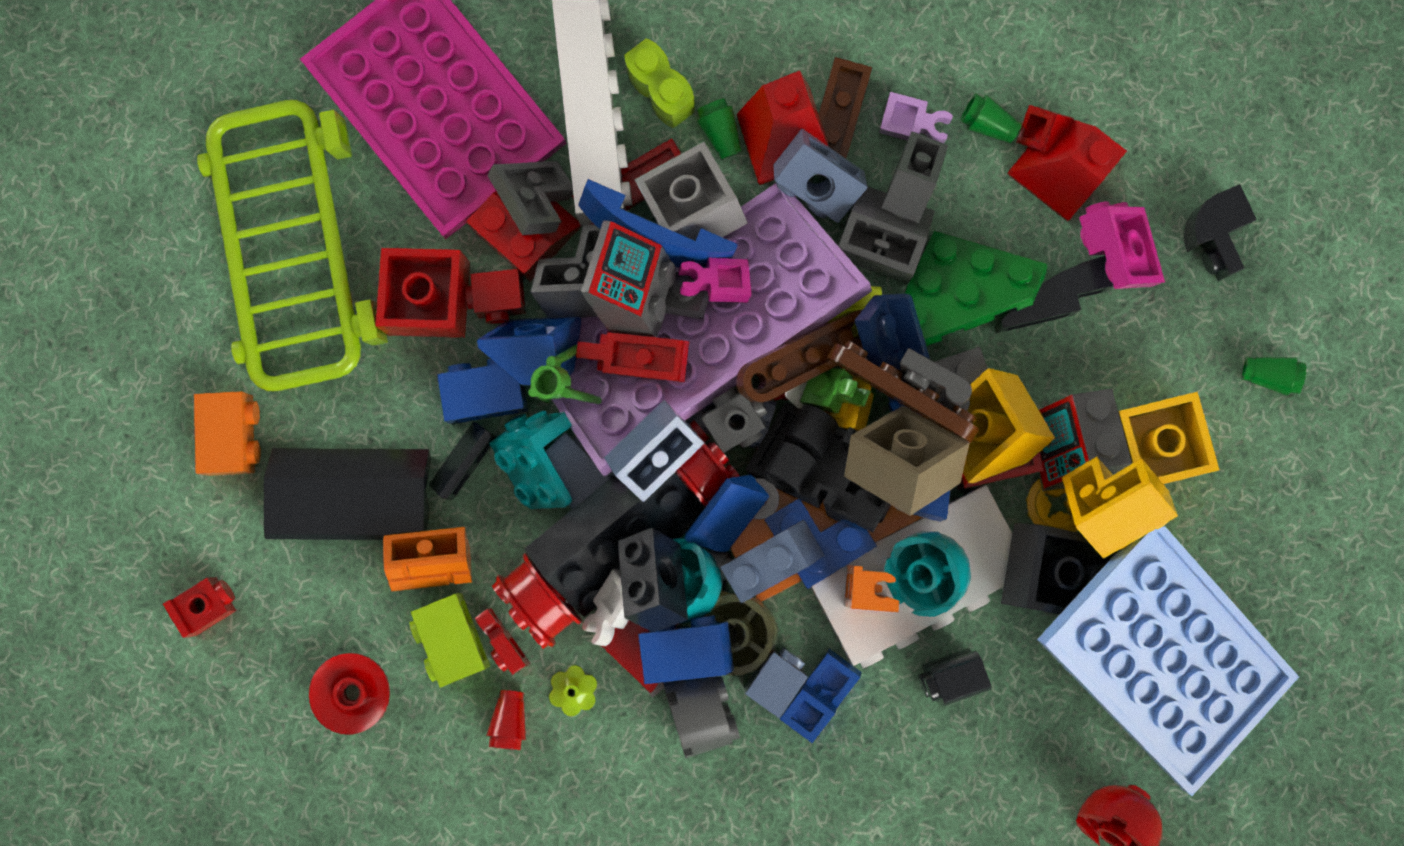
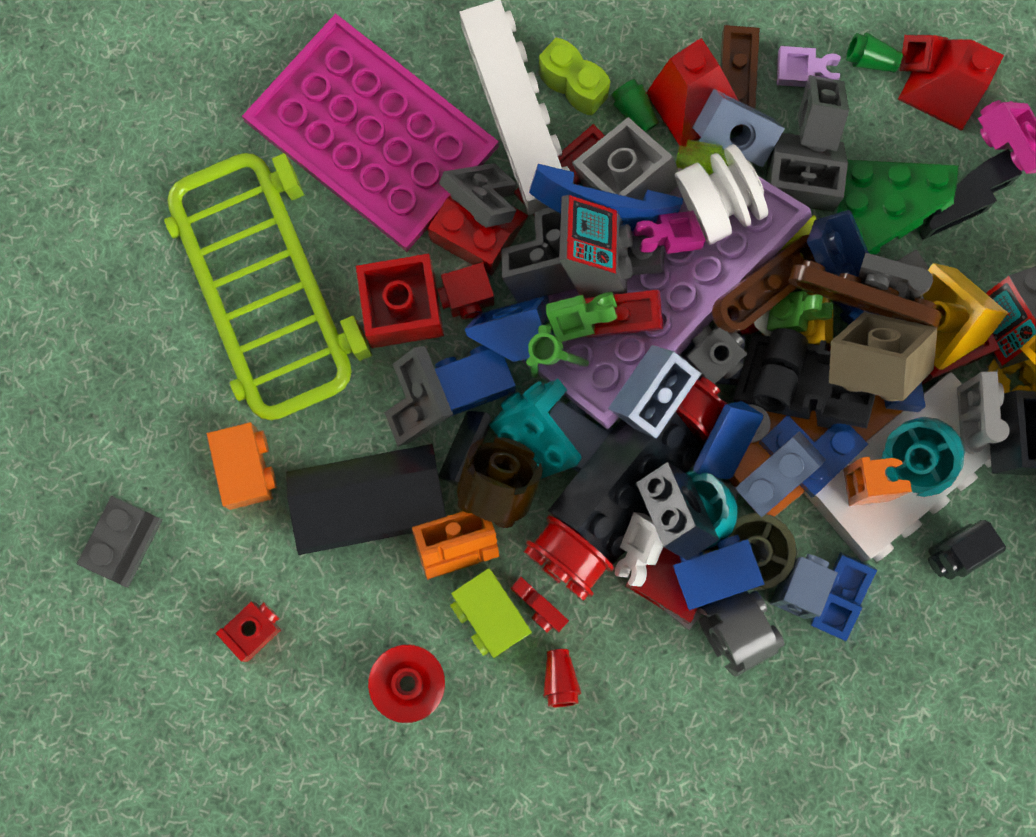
camera: 20 degrees left, 5 degrees down
lime plant [549,665,597,717] -> none
none -> dark grey plate [77,496,163,588]
none -> dark grey plate [384,346,453,446]
none -> dark brown brick [457,437,543,528]
none -> bright green plate [546,292,617,342]
none -> white wheel [675,144,769,245]
none -> clear neon green brick [676,139,728,175]
none -> light grey plate [957,371,1009,454]

